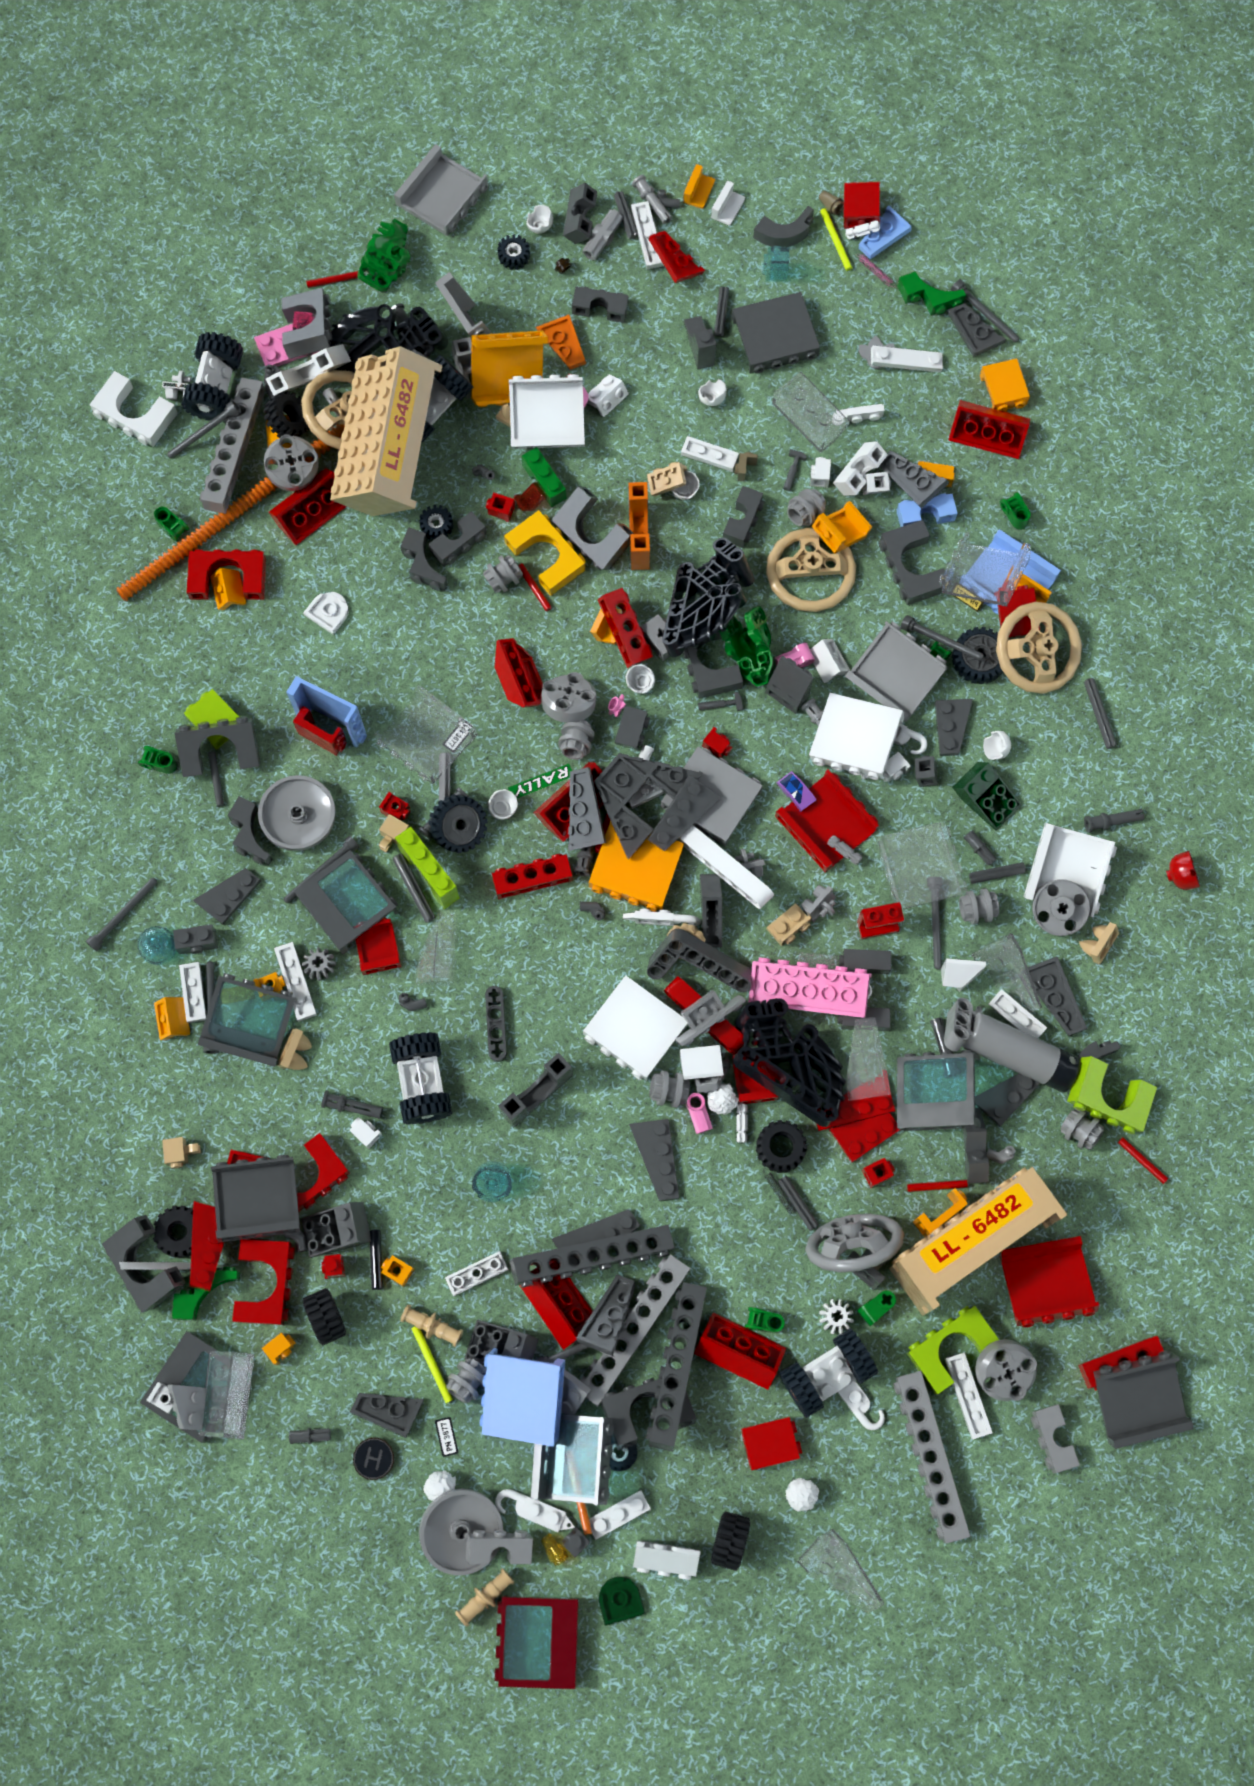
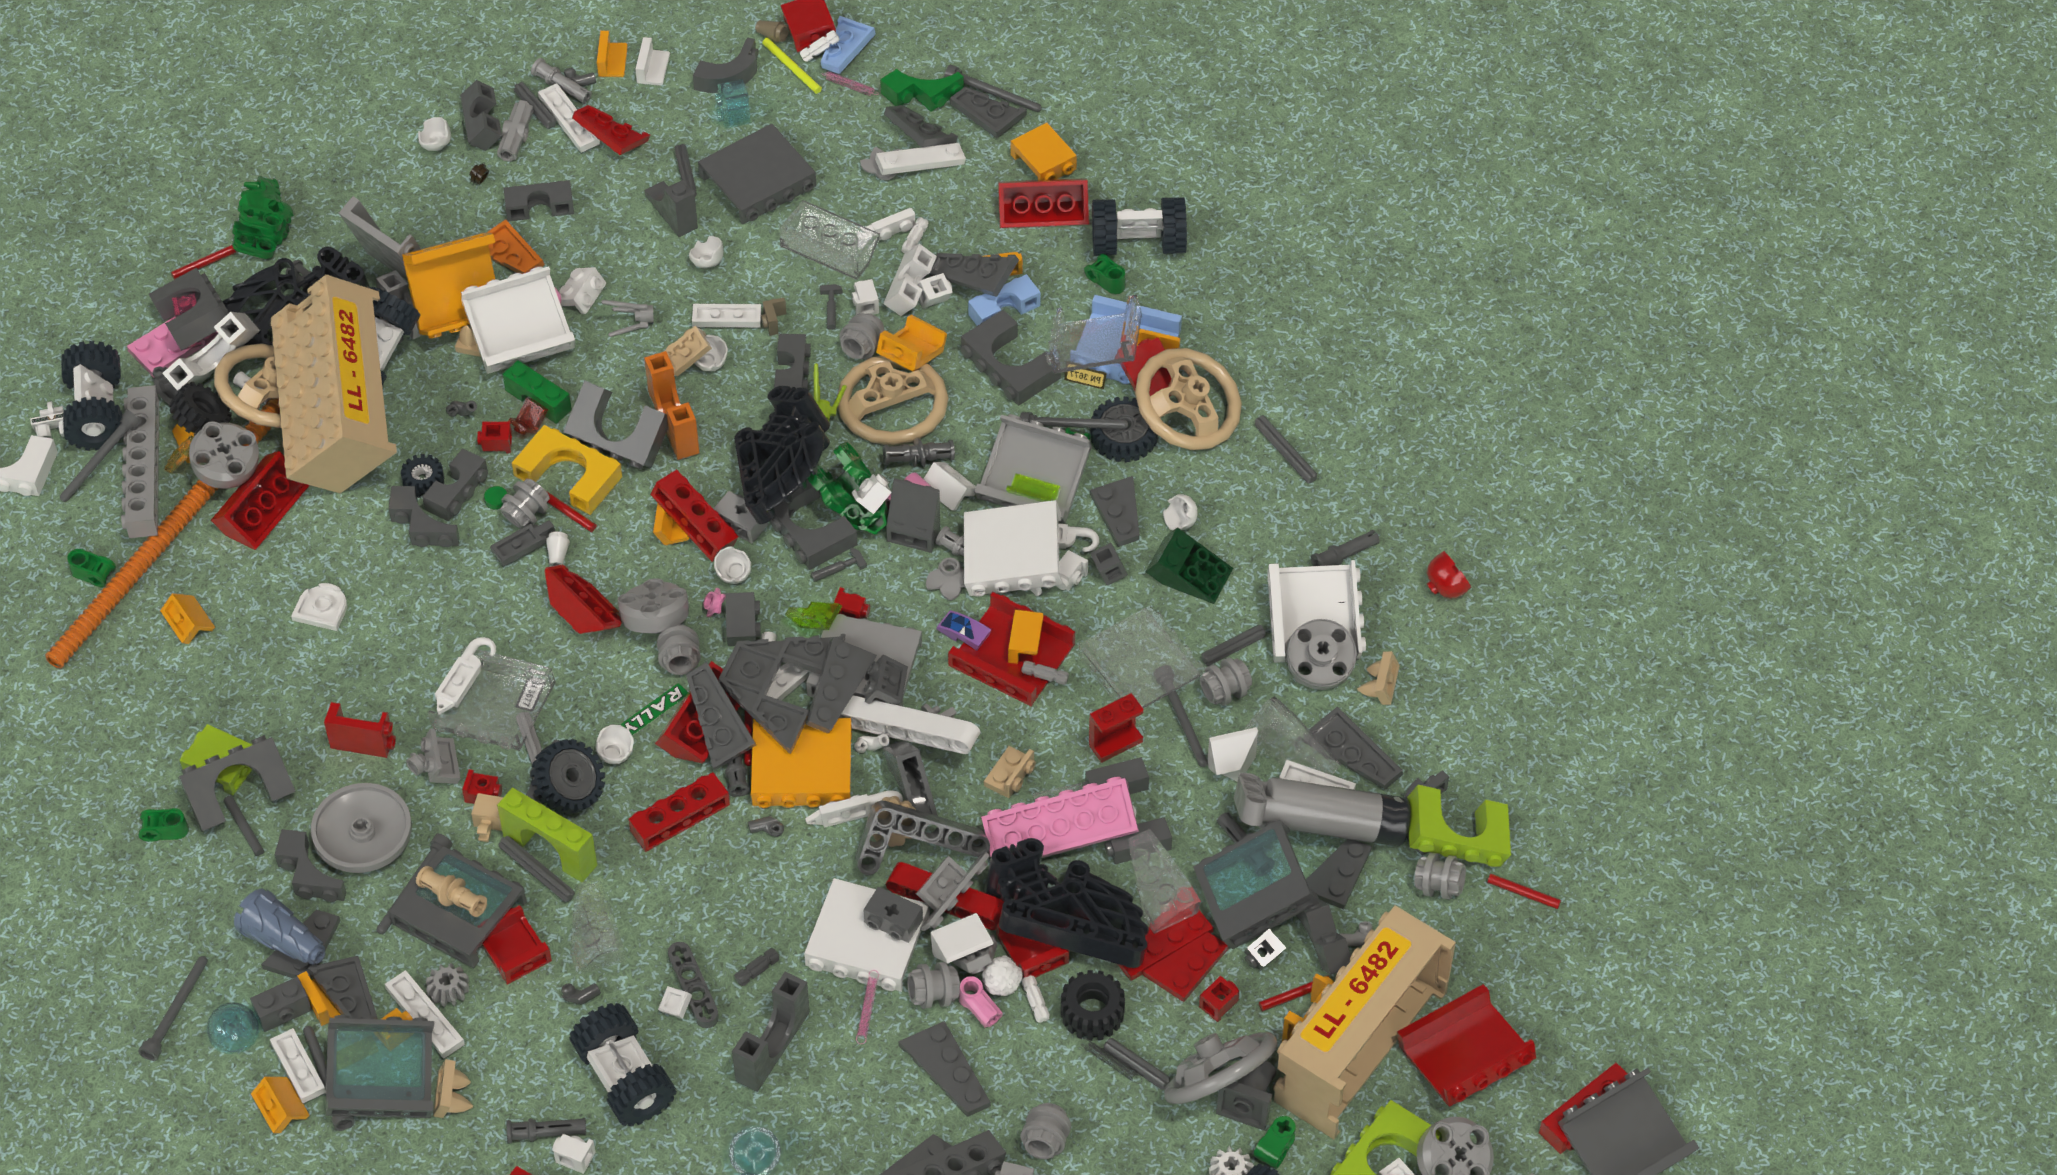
camera: 20 degrees left, 20 degrees down
red arch [186,549,266,600] -> none
light blue panel [286,676,367,748] -> none
light grey panel [394,144,488,236] -> none
black bush [497,234,530,270] -> none
light grey hips [801,885,836,923] -> none
dark grey axle [964,830,996,865] -> none
none -> clear yellow tile [164,435,194,473]
none -> sand blue cone [234,888,325,965]
none -> light orange panel [297,971,341,1026]
none -> dark grey wing [308,956,378,1019]
none -> light grey plate [406,752,426,776]
none -> tan piece [416,866,487,917]
none -> light grey bracket [421,729,461,784]
none -> white plate [435,637,496,715]
none -> green tile [484,486,507,510]
none -> dark grey hinge [490,520,555,567]
none -> white cone [546,532,570,567]
none -> light grey plant [601,300,654,337]
none -> white tile [658,986,692,1019]
none -> dark grey axle [734,948,779,986]
none -> clear neon green panel [785,602,842,630]
none -> lime plant [814,363,847,421]
none -> white brick [852,474,892,514]
none -> white arm [854,734,889,753]
none -> bright pink piece [856,970,879,1044]
none -> dark grey brick [863,887,923,943]
none -> dark grey bracket [864,654,908,706]
none -> dark grey piece [882,437,955,468]
none -> dark grey wing [884,105,958,147]
none -> white axle [901,217,928,253]
none -> light grey plate [926,557,965,600]
none -> clear neon green panel [1006,473,1061,502]
none -> light orange panel [1008,610,1043,664]
none -> light grey piece [1020,1103,1071,1159]
none -> black plate [1092,197,1187,256]
none -> brick [1244,929,1286,971]

